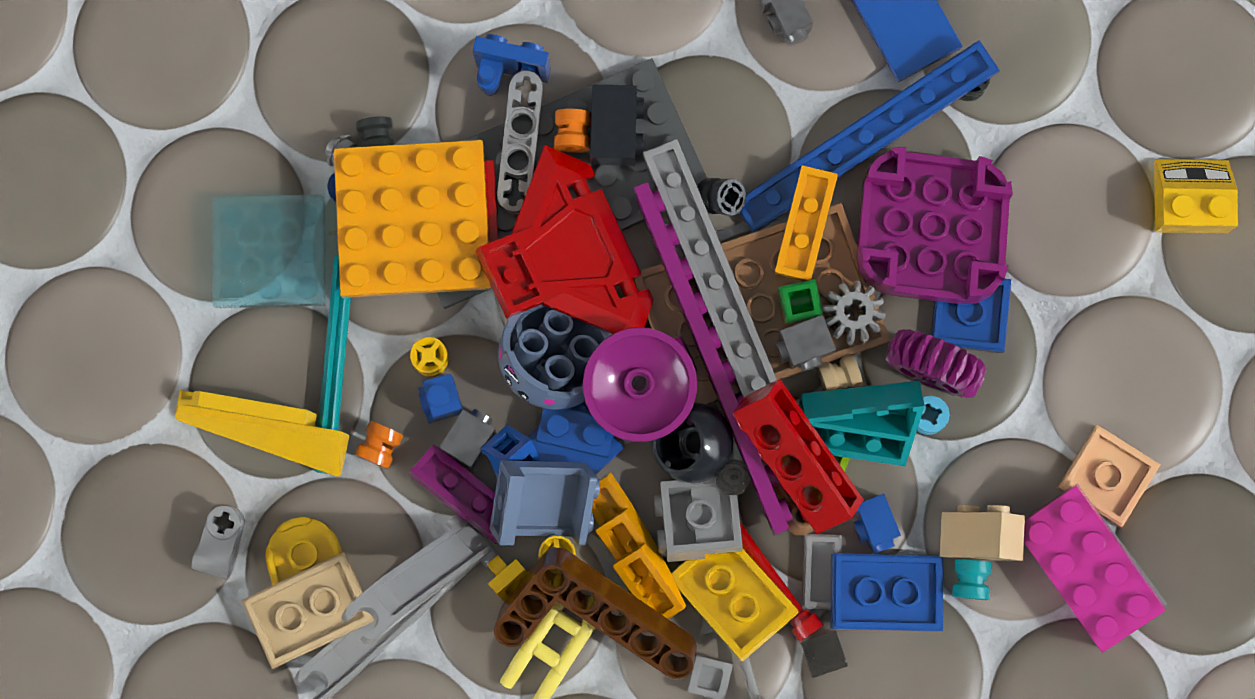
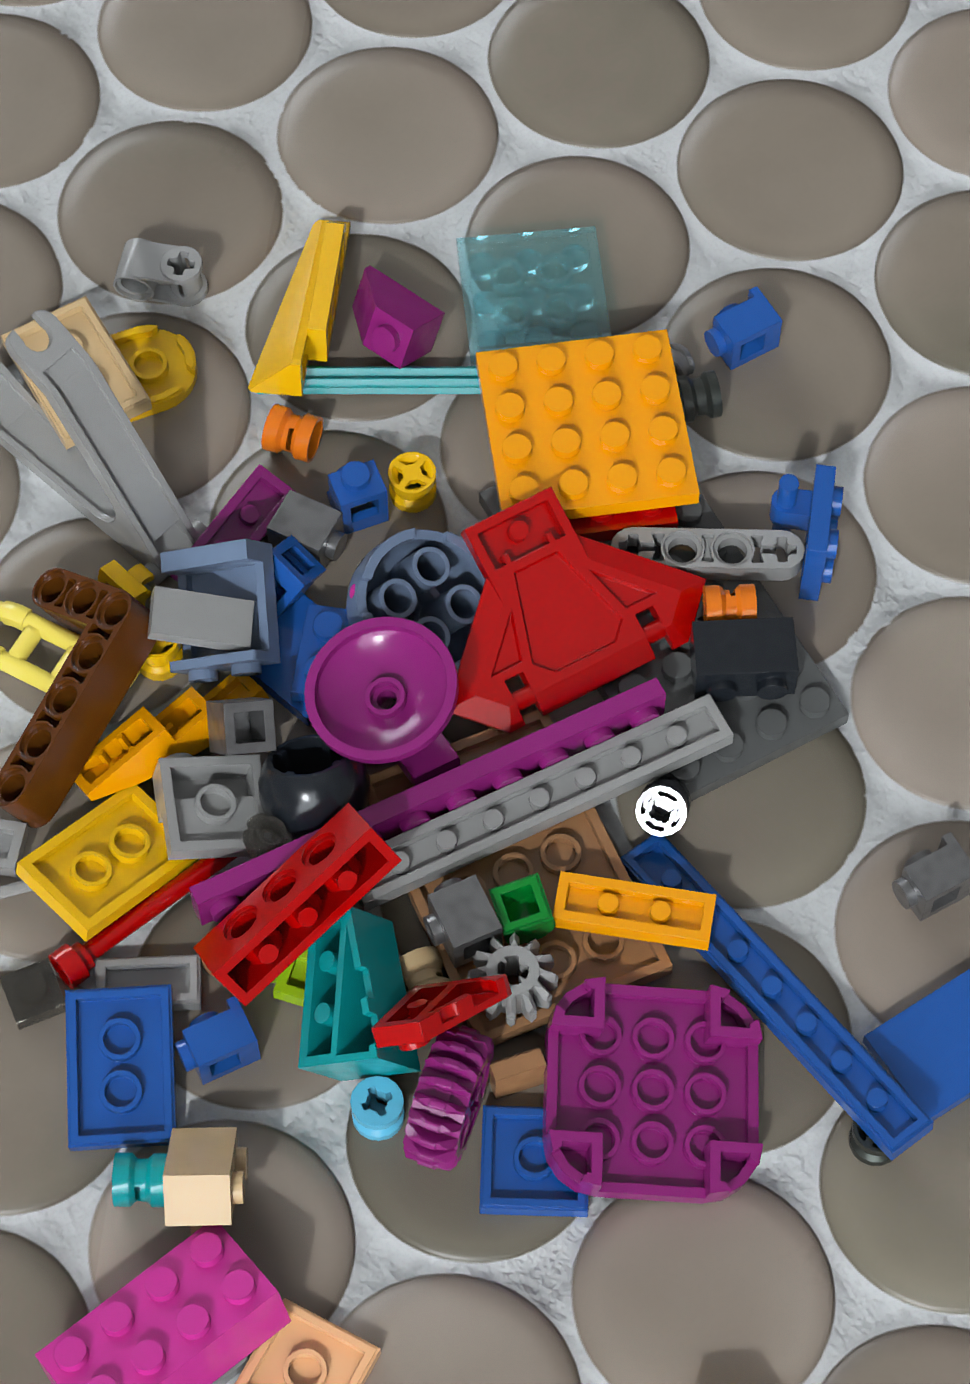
camera: 85 degrees right, 20 degrees down
none -> light grey tile [147,586,254,652]
none -> flat silver brick [206,697,277,755]
none -> magenta slope [352,265,445,369]
none -> red wing [371,974,512,1051]
none -> medium nougat tile [490,1048,547,1099]
none -> blue brick [704,286,782,370]

